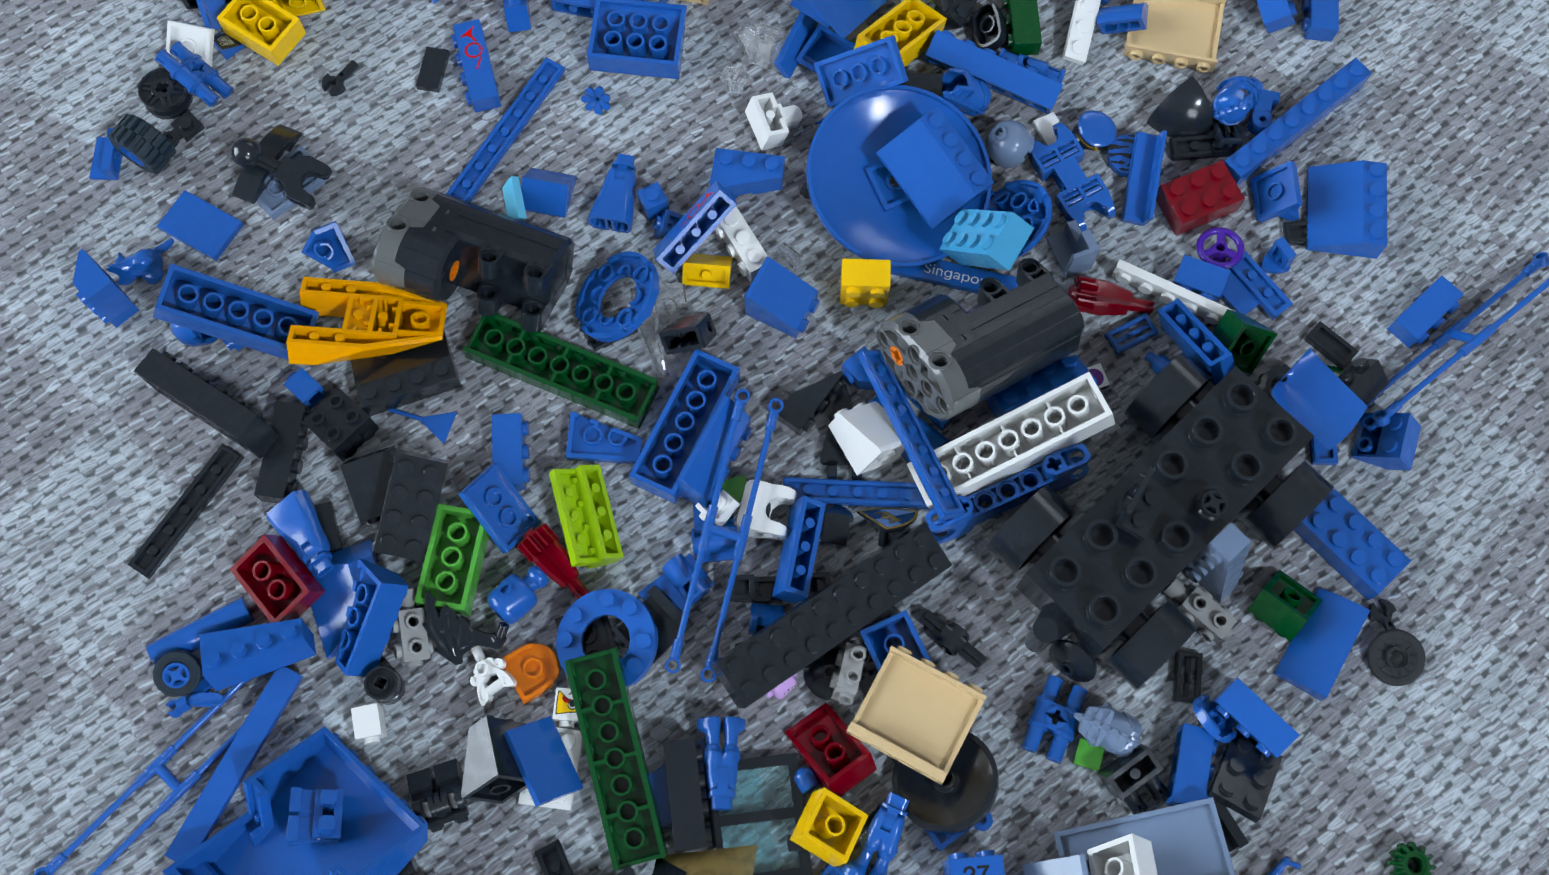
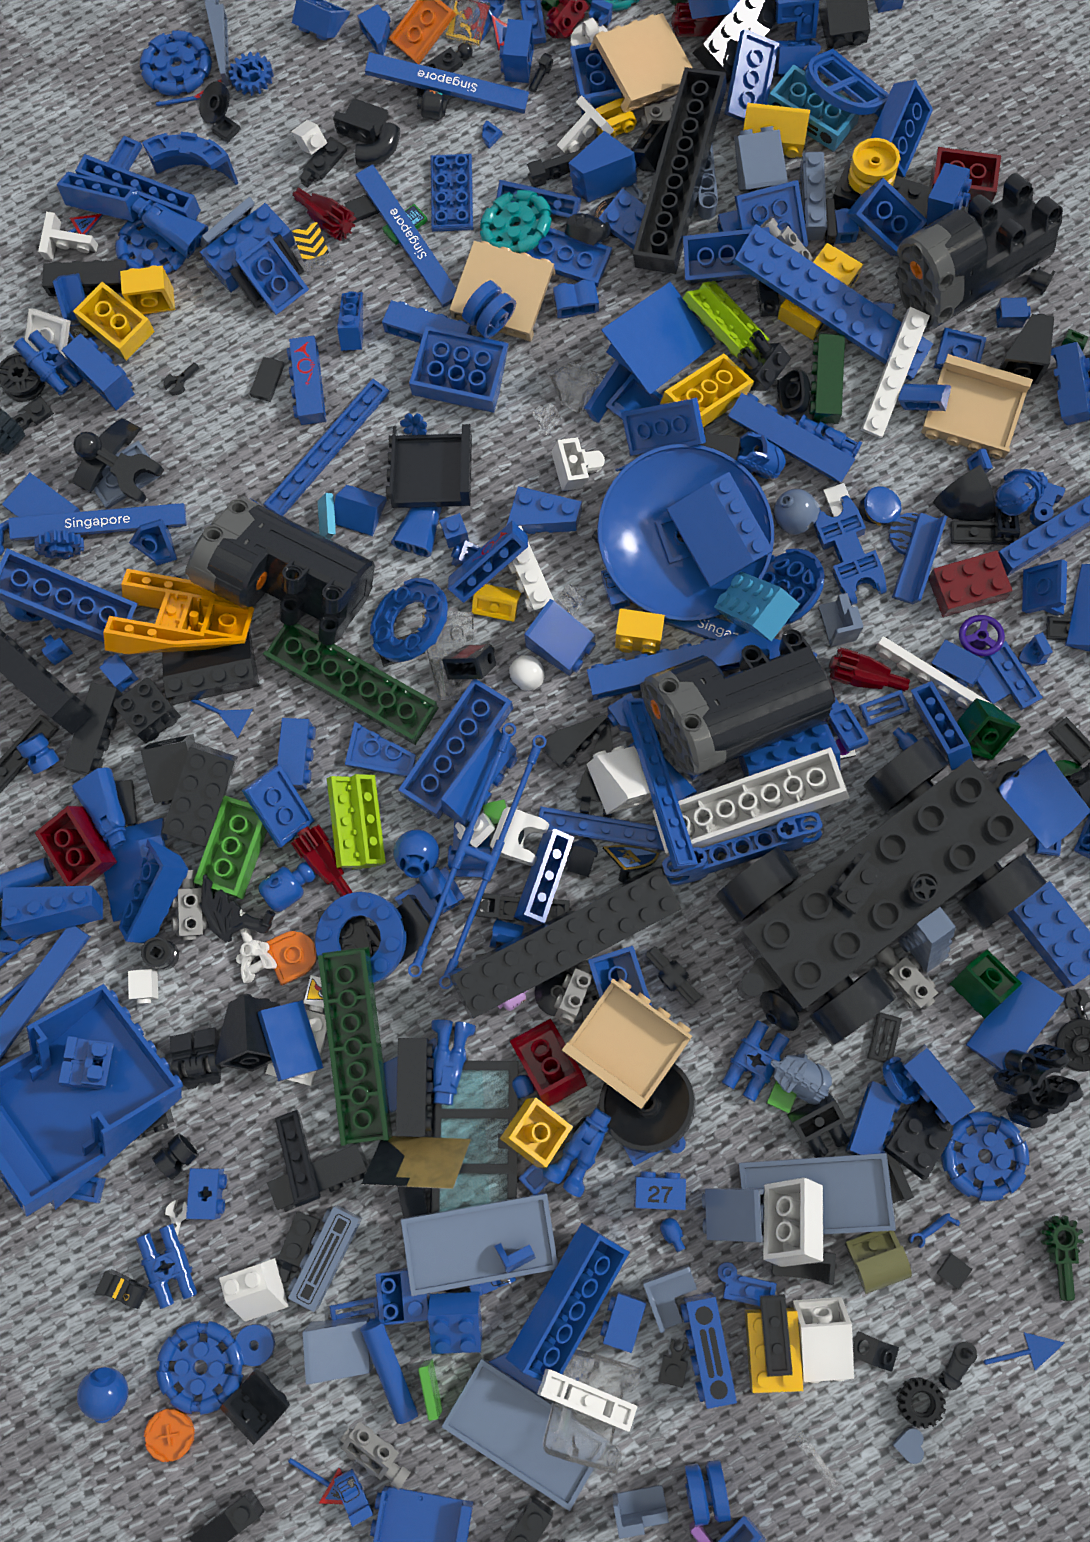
camera: 15 degrees right, 5 degrees up
none -> blue tile [9,503,187,541]
none -> blue wheel [16,732,60,774]
none -> blue gear [34,530,84,560]
none -> blue tile [41,634,73,665]
none -> blue brick [62,333,135,410]
none -> black panel [386,424,472,508]
none -> blue brick [393,829,440,878]
none -> white hair [509,655,545,691]
none -> blue brick [587,630,770,700]
none -> blue leg [601,570,631,611]
none -> blue hinge [829,697,869,752]
none -> blue plate [941,1111,1030,1201]
none -> blue tile [966,449,993,474]
none -> black piece [993,1044,1084,1129]

